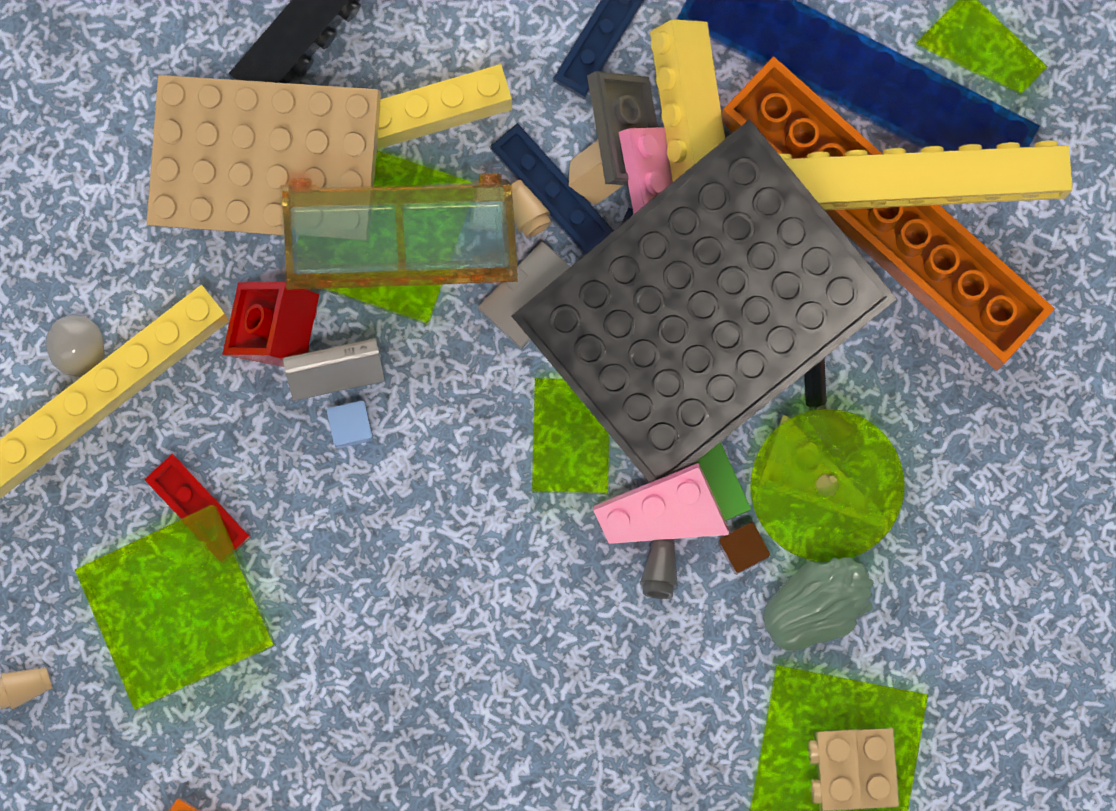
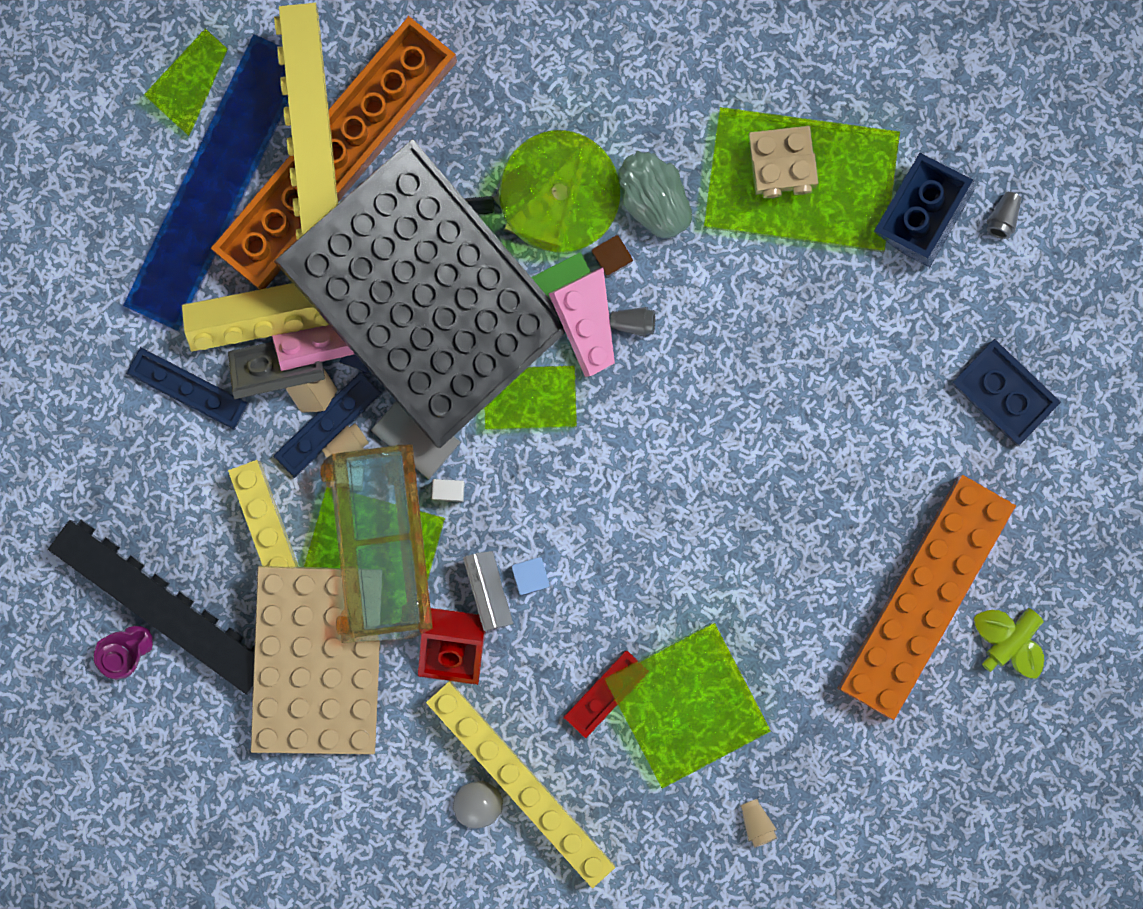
camera: 90 degrees left, 5 degrees up
none -> white piece [432,479,465,502]

